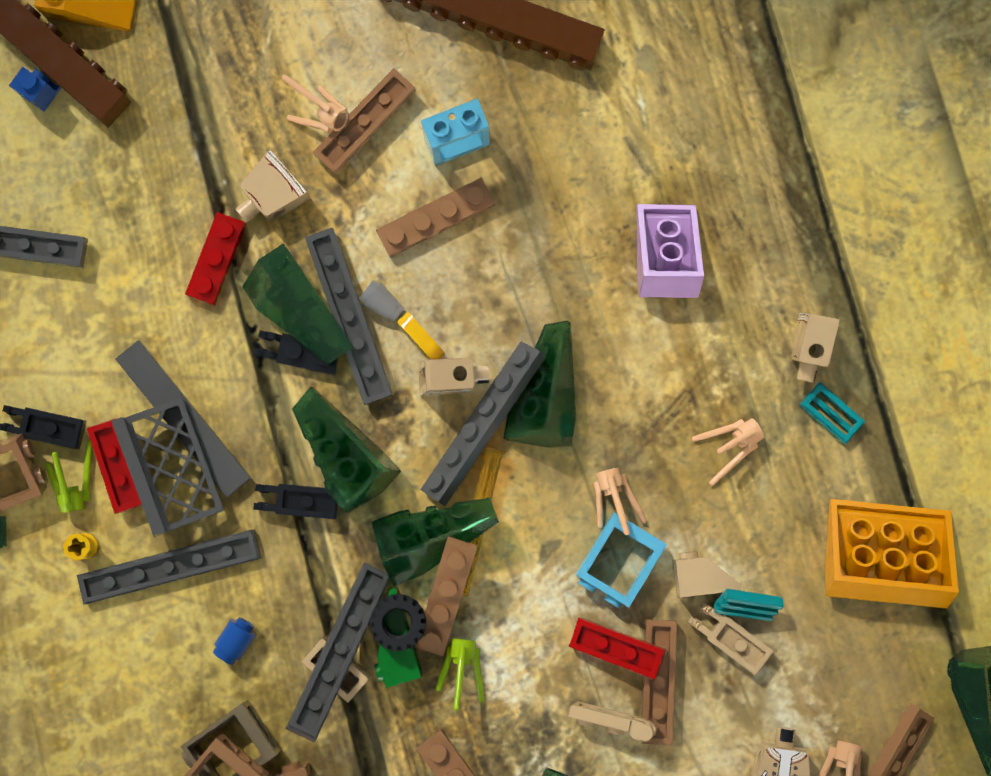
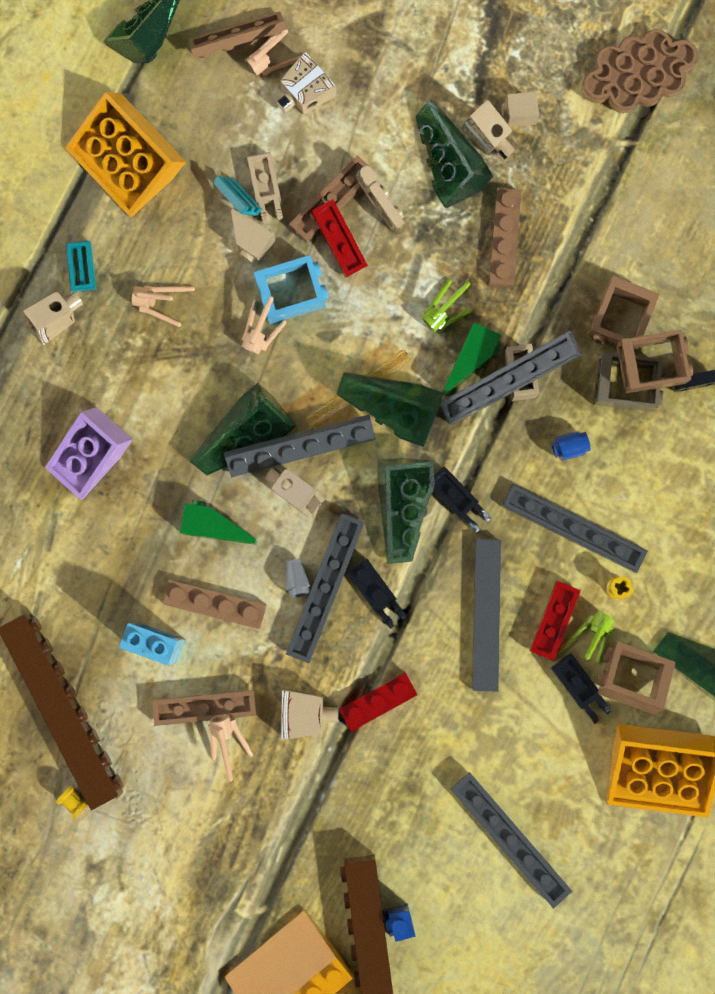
camera: 140 degrees left, 0 degrees up
dark grey fence [111,398,224,538] -> none
clear green wedge [242,243,353,364] -> none
black tyre [370,594,426,651] -> none
yellow beam [397,312,445,360] -> none
medium nougat plate [415,536,478,656] -> none
none -> green slope [180,500,258,545]

